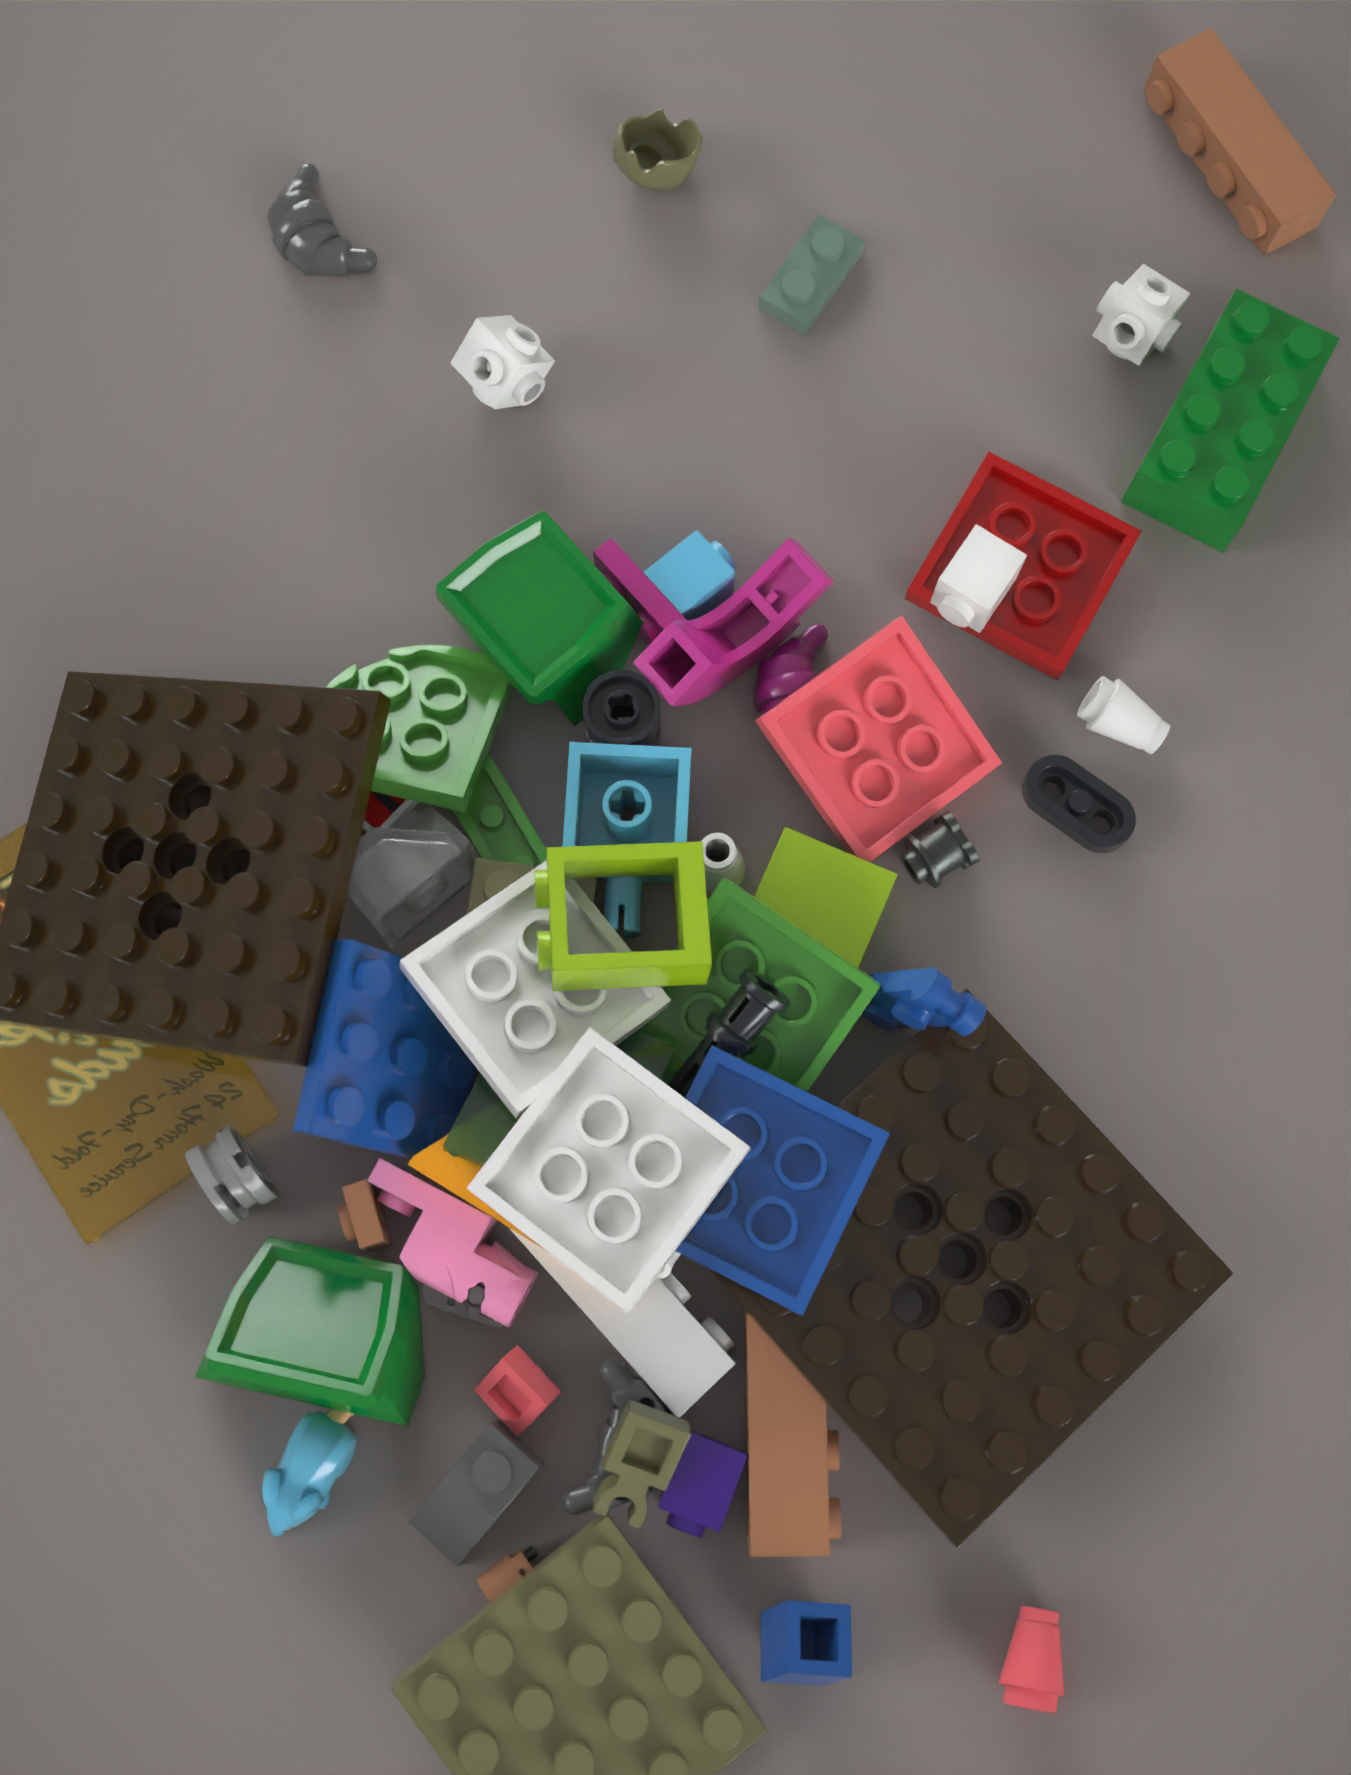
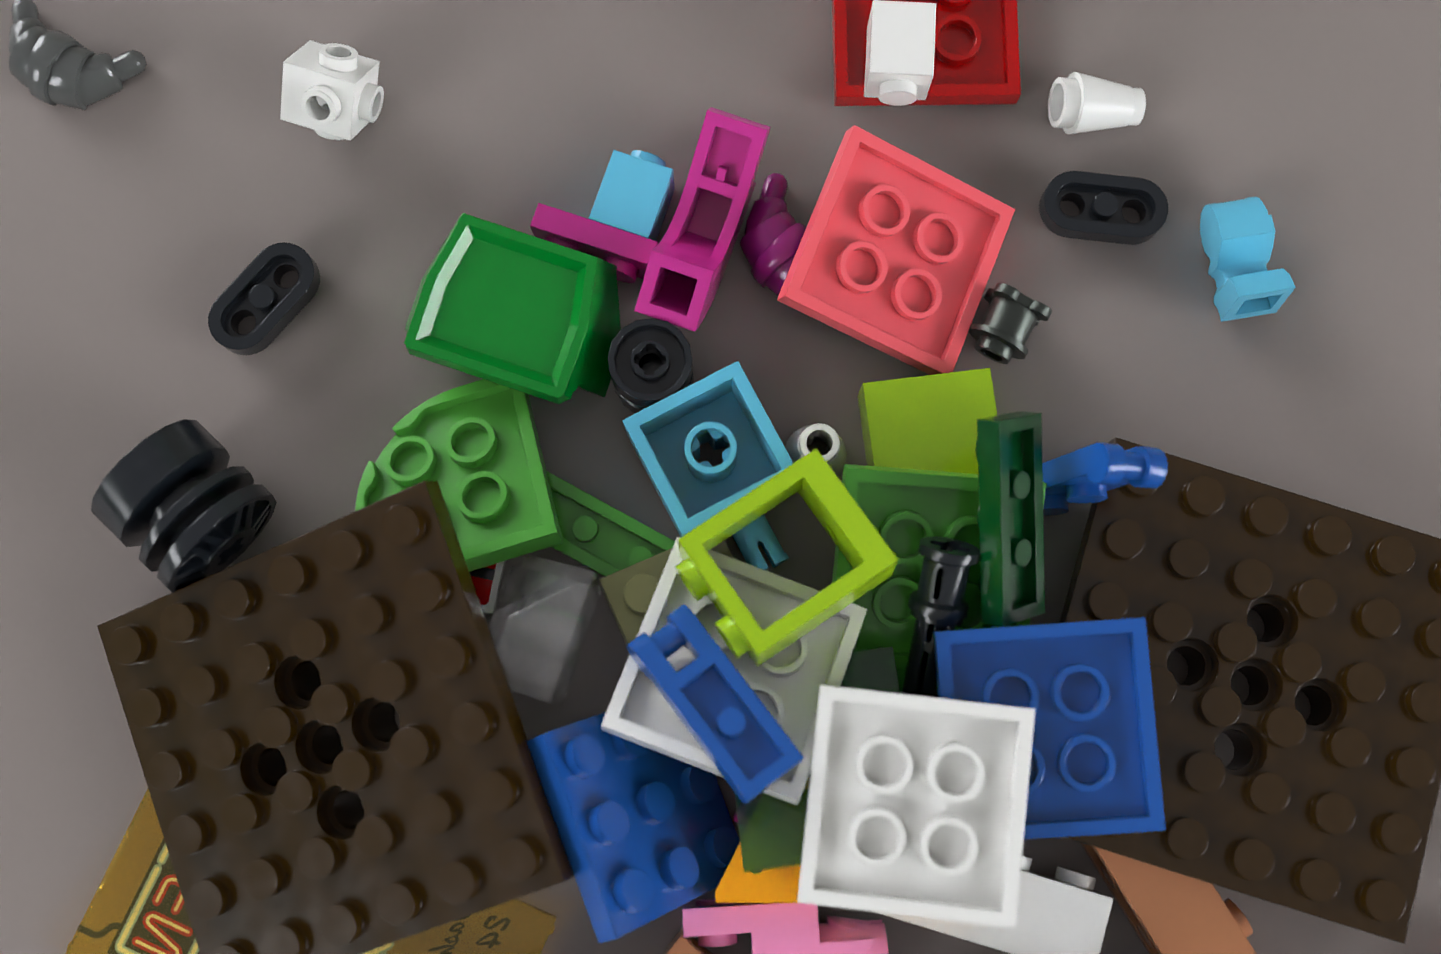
camera: 30 degrees left, 5 degrees up
none -> black wheel [91,419,277,593]
none -> black plate [208,242,320,355]
none -> blue plate [626,604,804,805]
none -> dark green plate [975,411,1045,627]
none -> medium azure leg [1200,197,1296,322]

